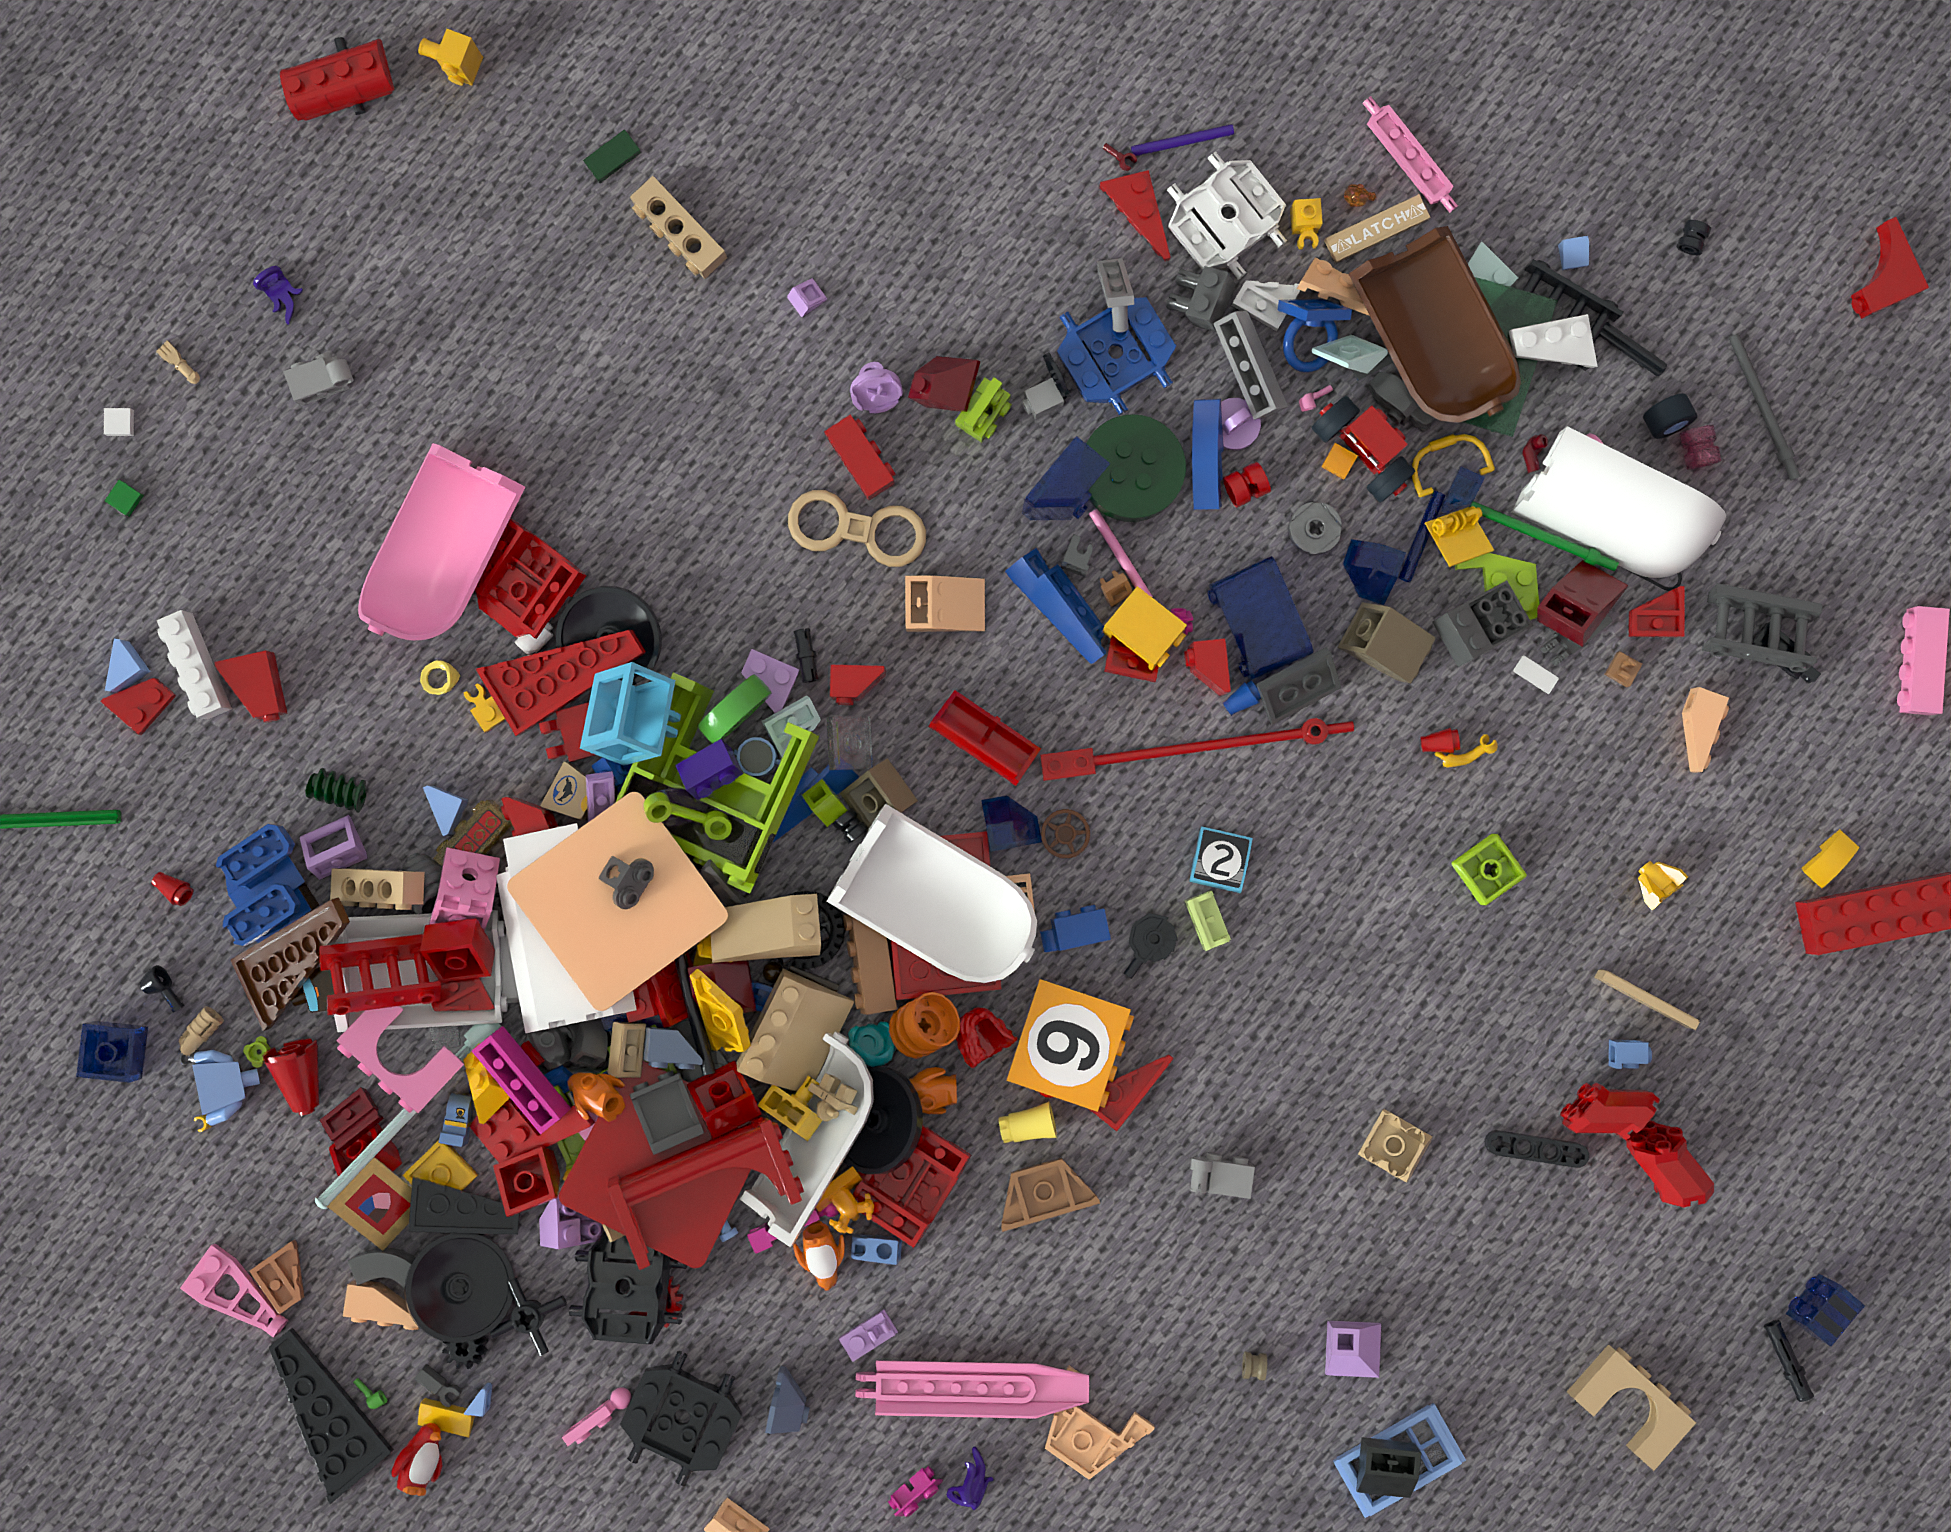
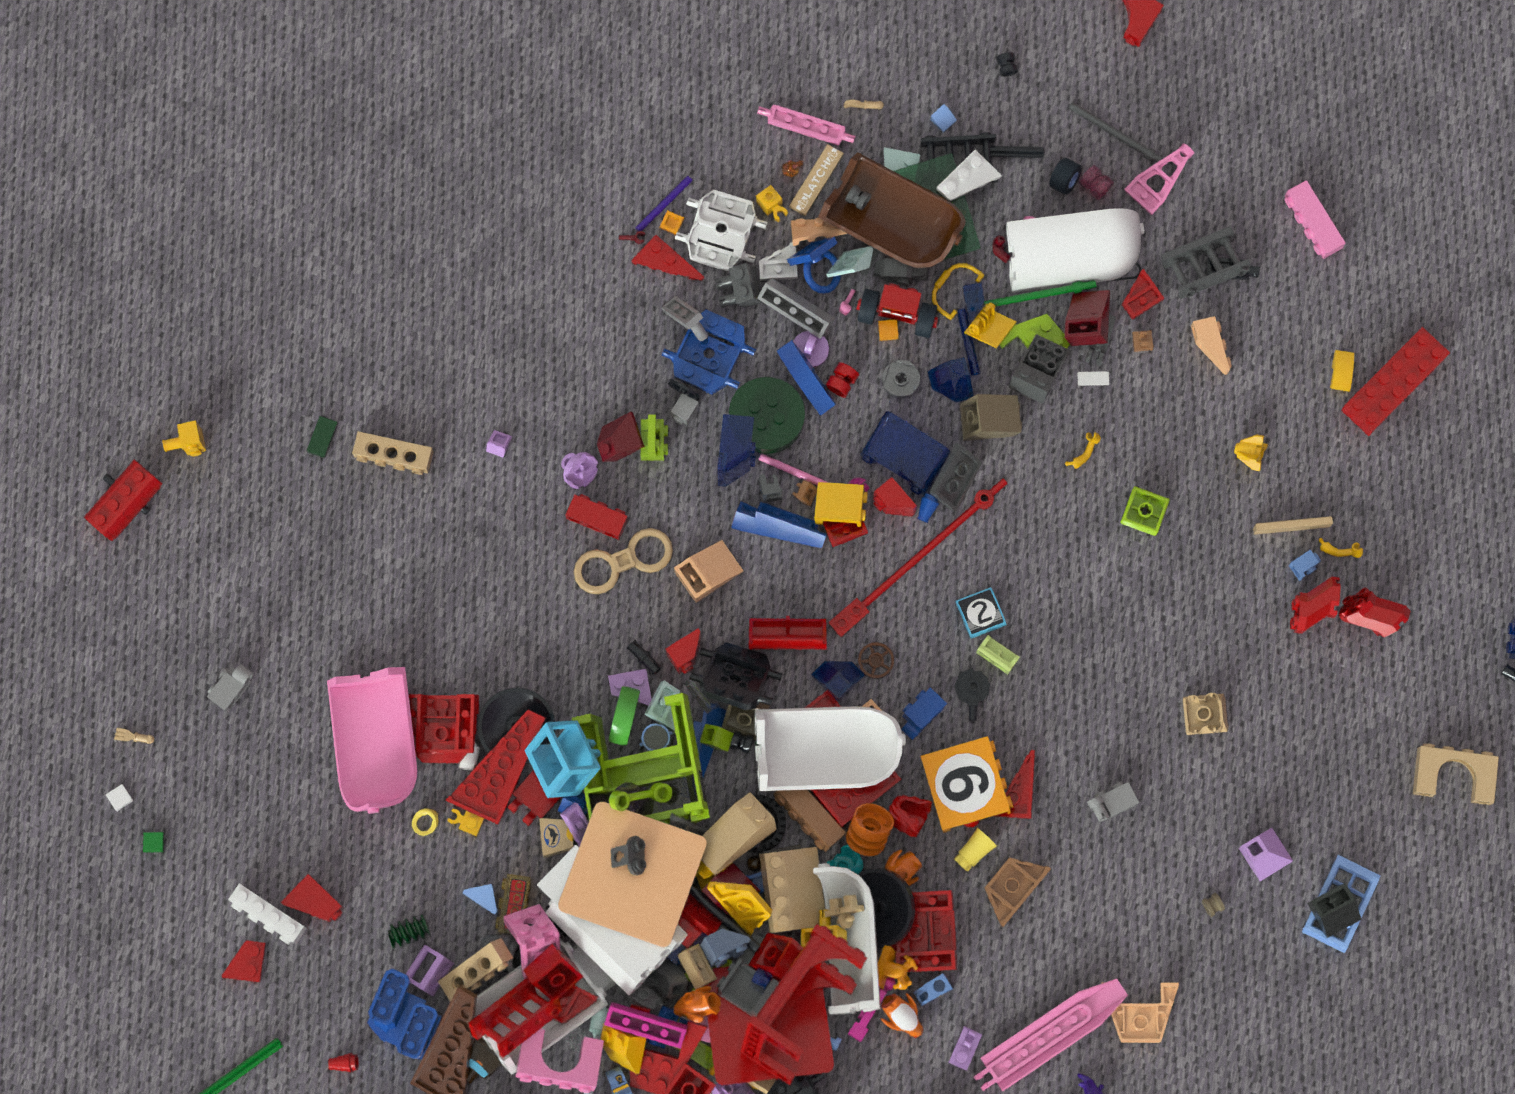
camera: 30 degrees left, 10 degrees down
light blue slope [105,639,151,693] -> none
dark purple piece [253,266,303,325] -> none
red slope [501,797,559,837] -> none
dark purple brick [676,739,743,800] -> none
red cone [1420,728,1460,753] -> none
black beam [1484,1130,1589,1168] -> none
none -> light orange tile [659,210,684,235]
none -> black piece [689,642,783,710]
none -> clear blue hose [751,968,773,989]
none -> tan piece [844,100,884,110]
none -> dark grey wheel [845,185,871,210]
none -> bright pink plate [1124,143,1194,216]
none -> yellow piece [1319,538,1363,558]

